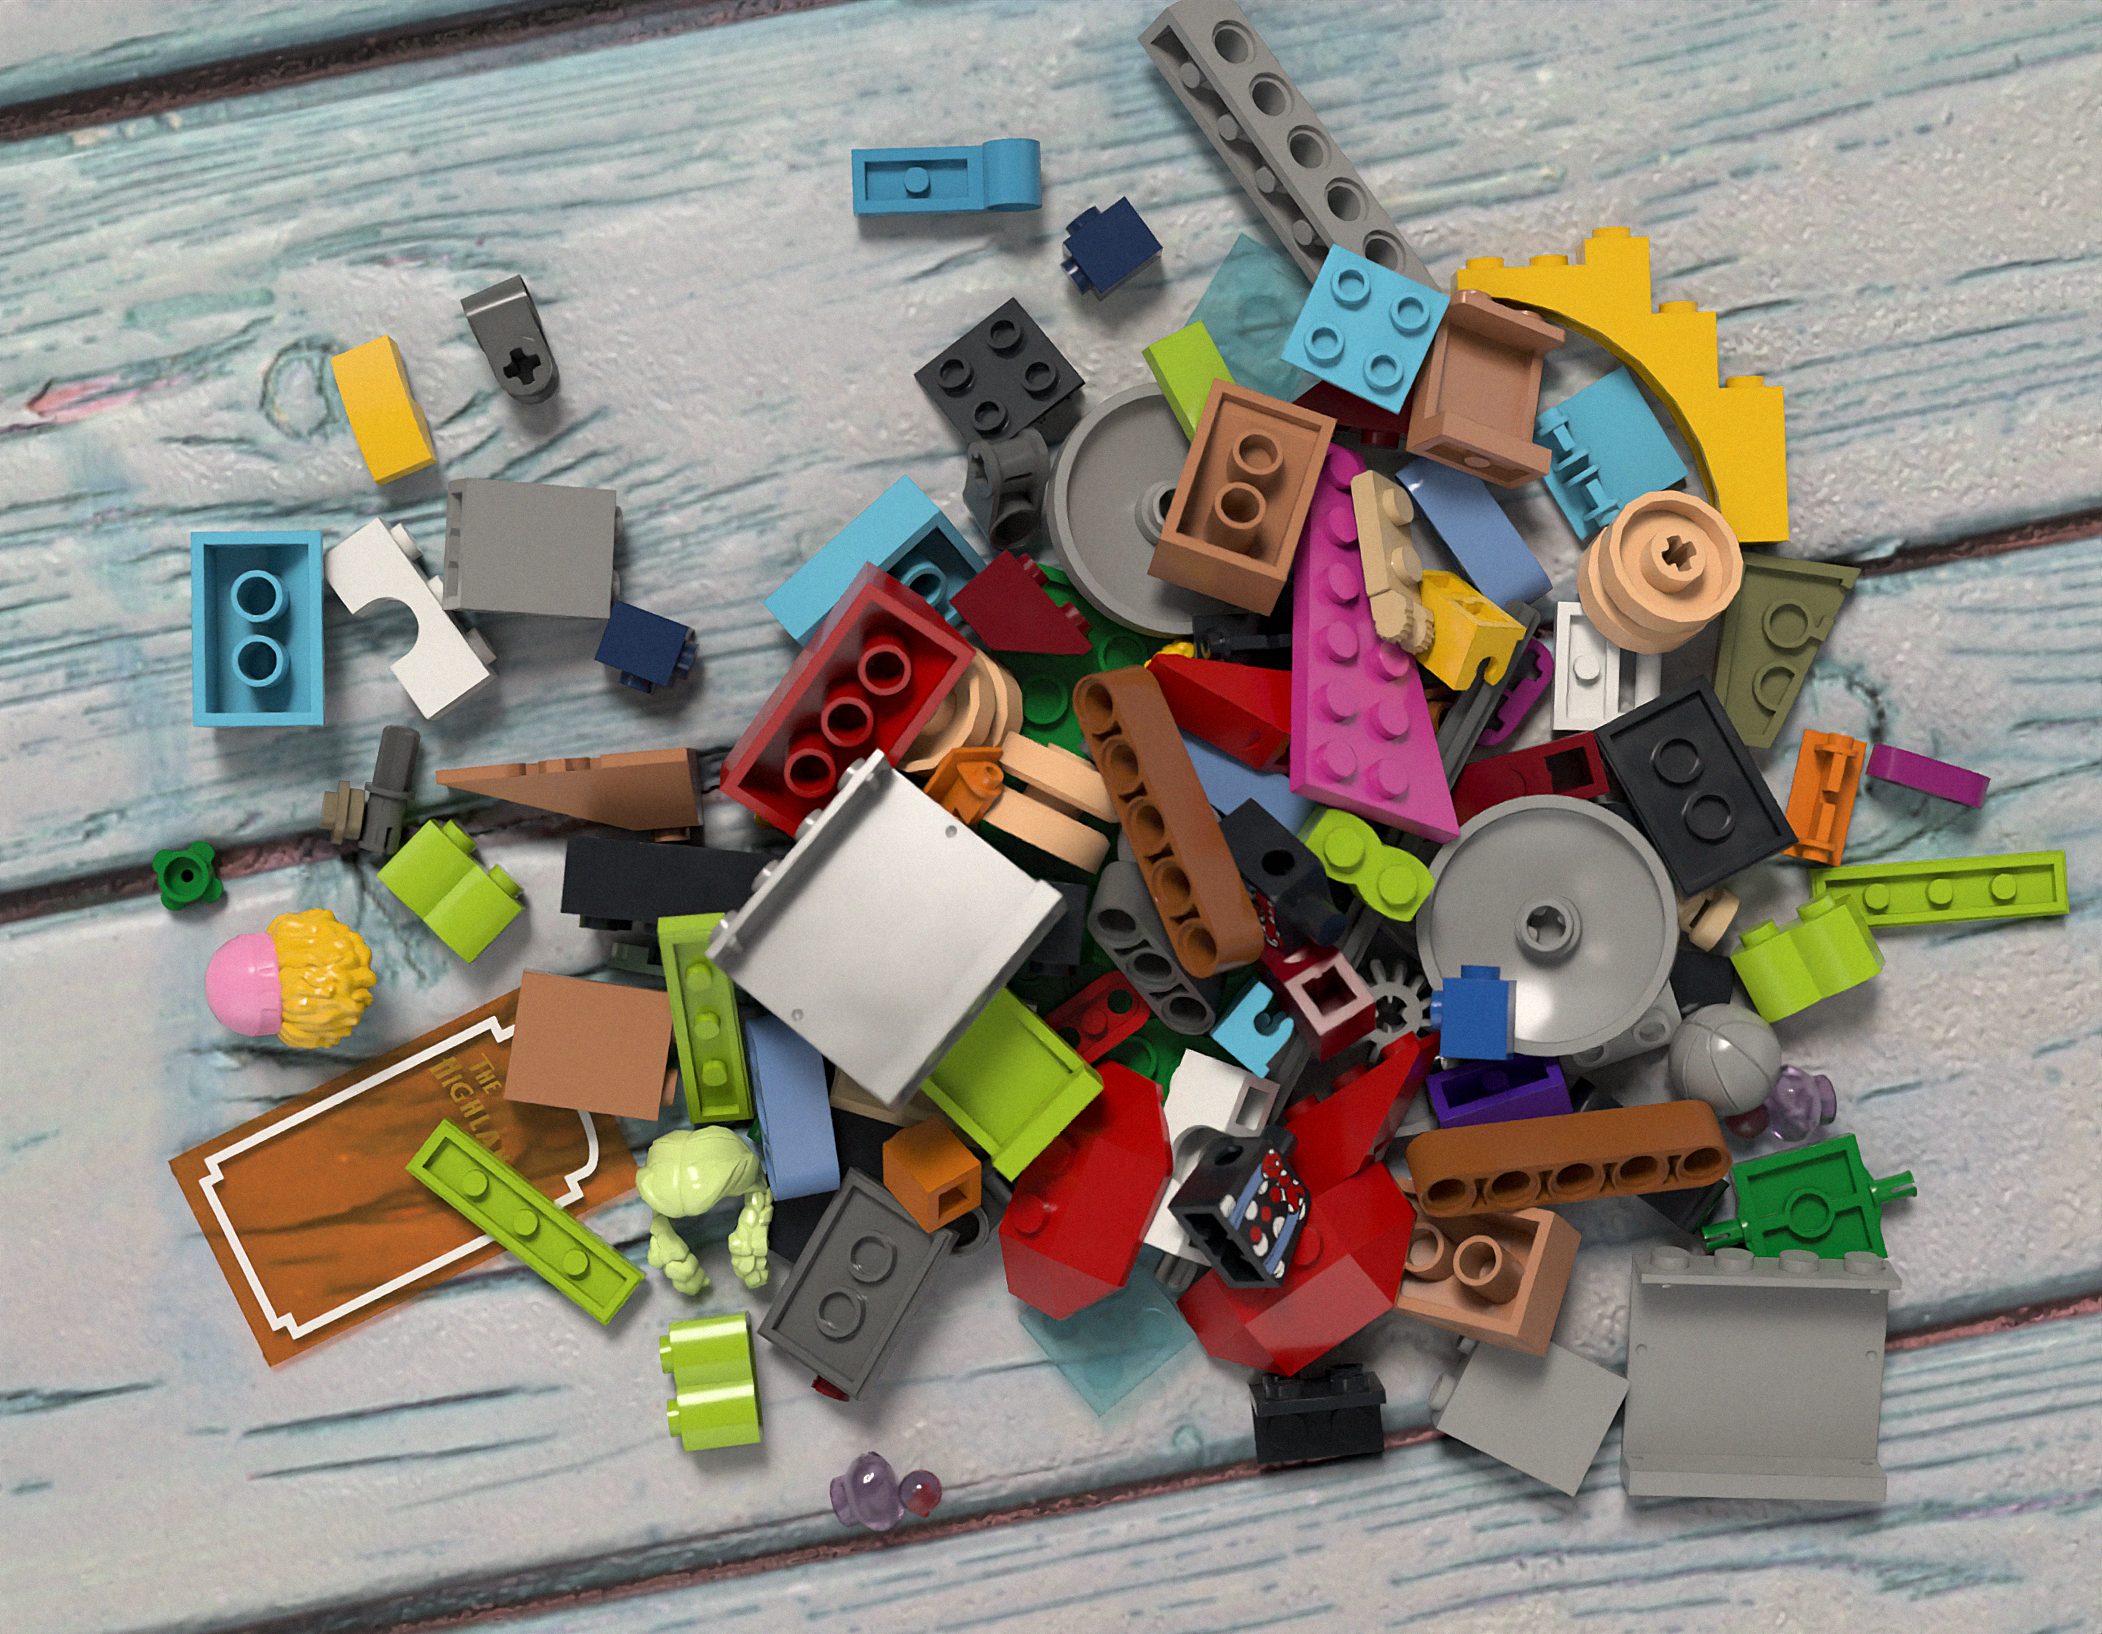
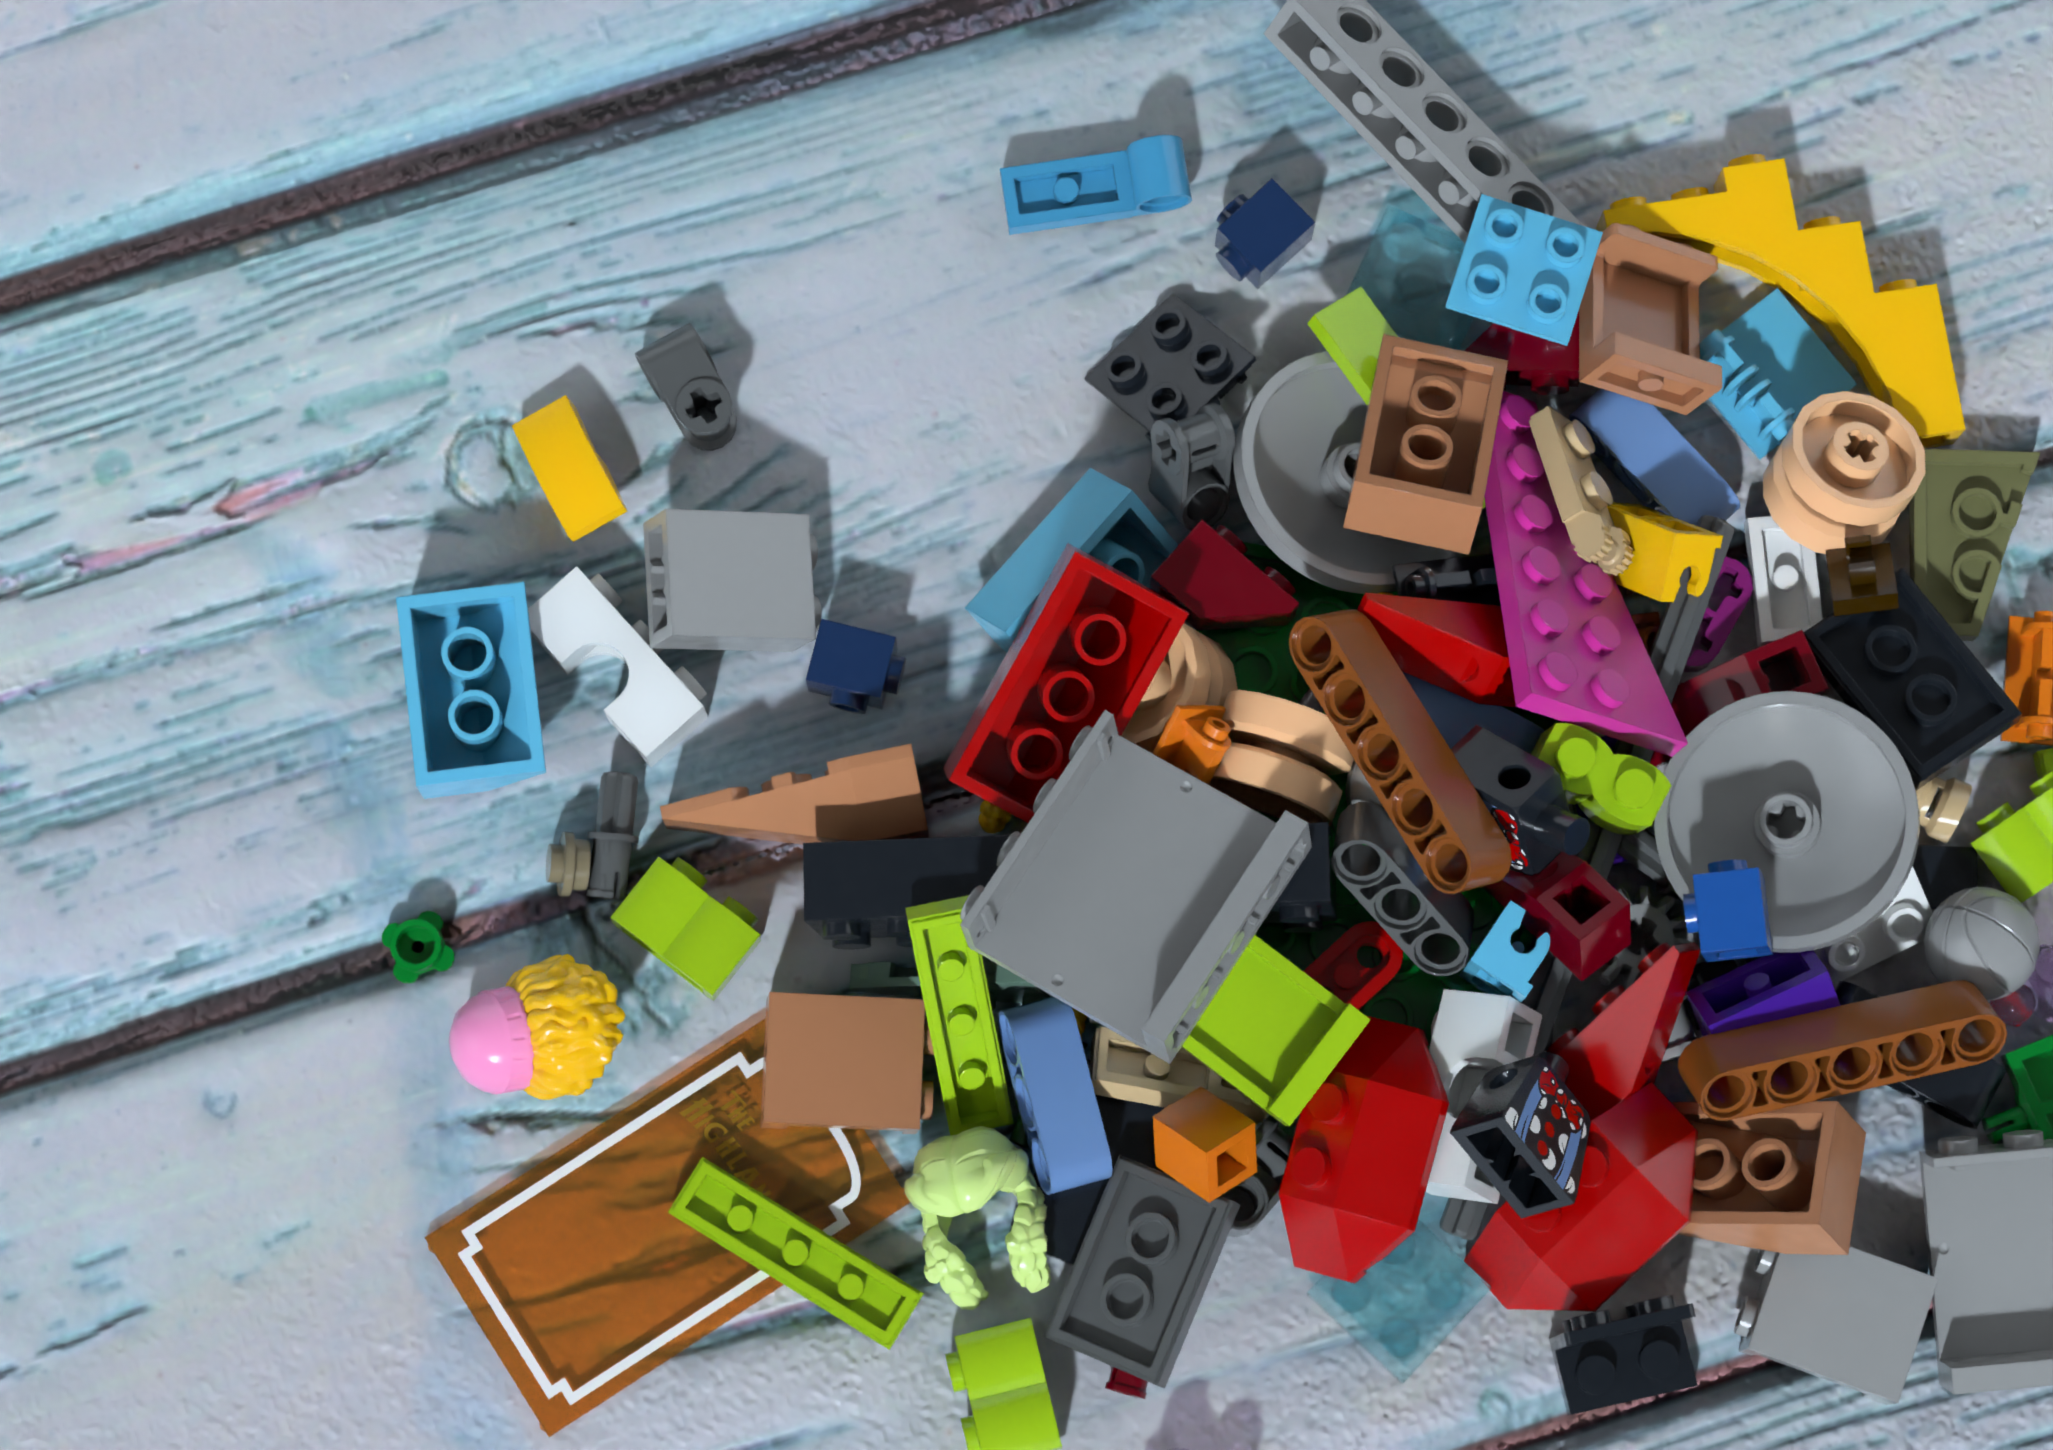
camera: 10 degrees left, 10 degrees down
none -> dark brown tile [1826,535,1899,616]

